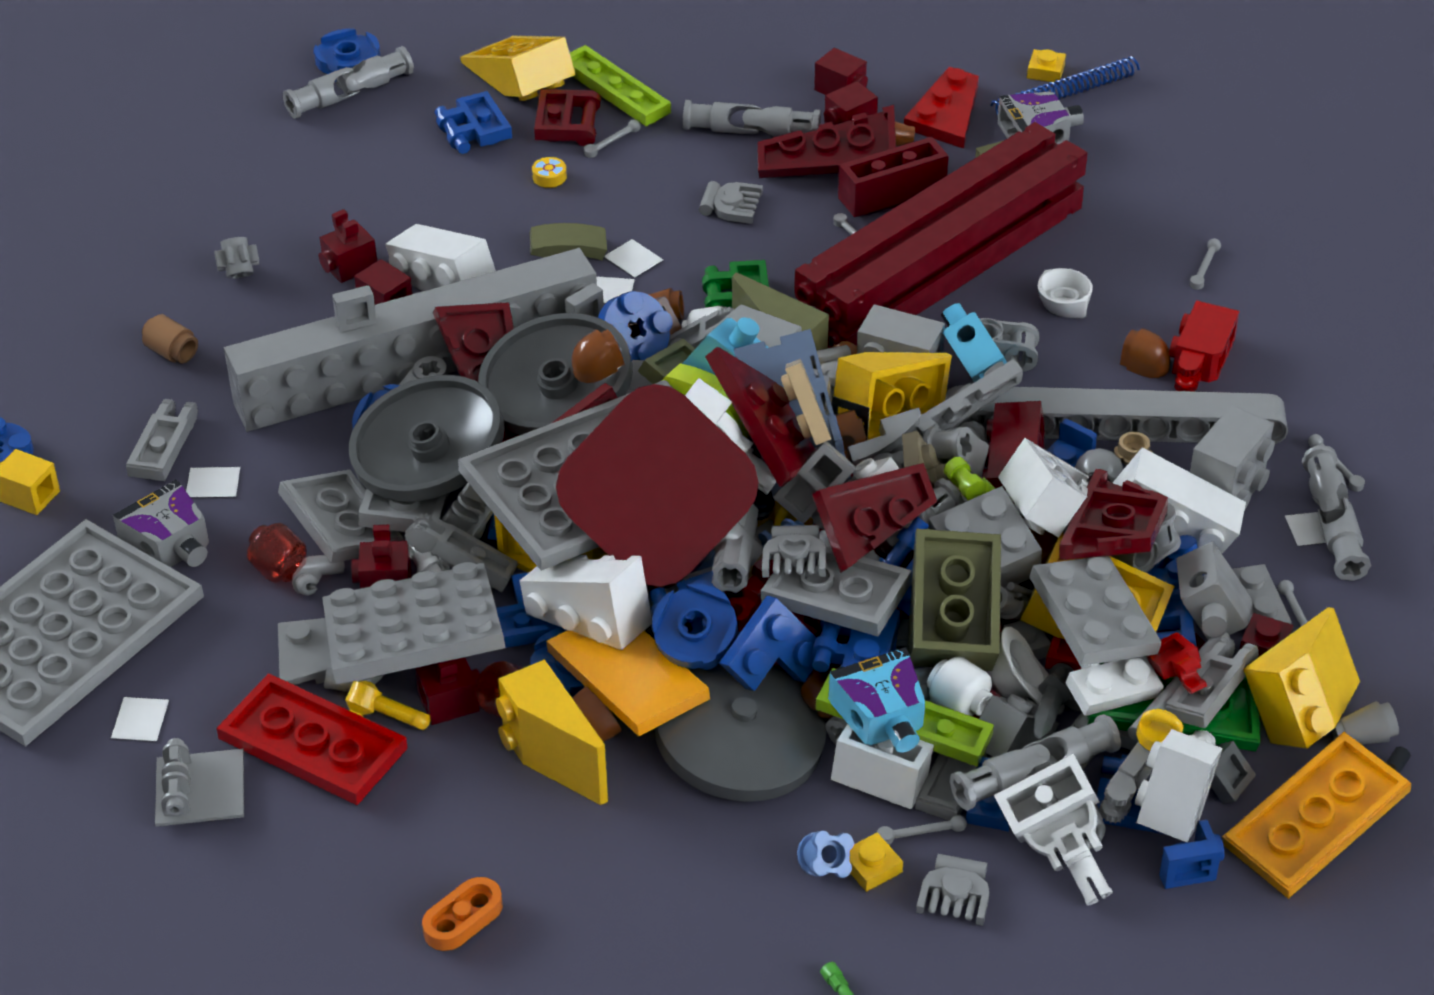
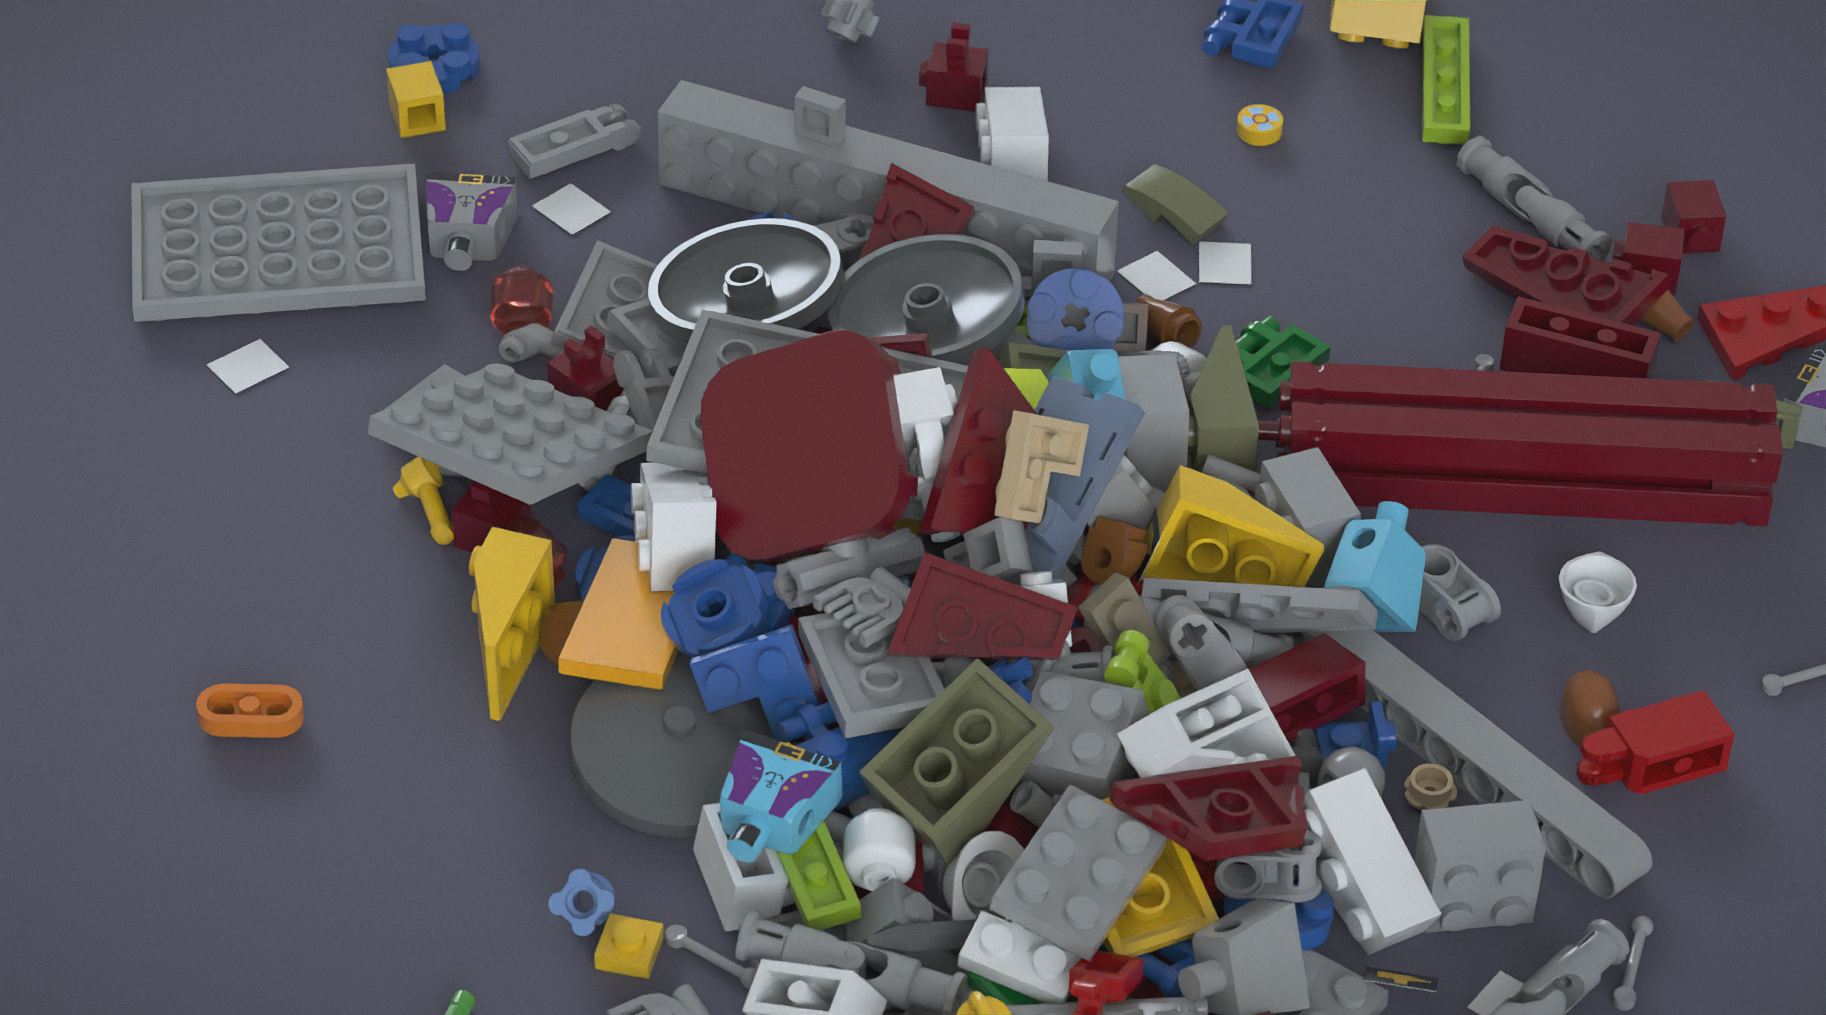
camera: 45 degrees right, 0 degrees up
medium nougat brick [142,314,198,364] -> none
light grey hinge [155,738,244,827] -> none
red plate [216,673,408,806] -> none
dark red brick [354,259,413,305] -> none
dark red plate [534,89,601,147] -> none
dark orange piece [571,329,625,383] -> none
light grey hinge [584,119,641,158] -> none
light grey piece [699,181,763,224] -> none
light grey slope [846,407,921,466] -> none
none -> black sticker [1364,966,1438,992]

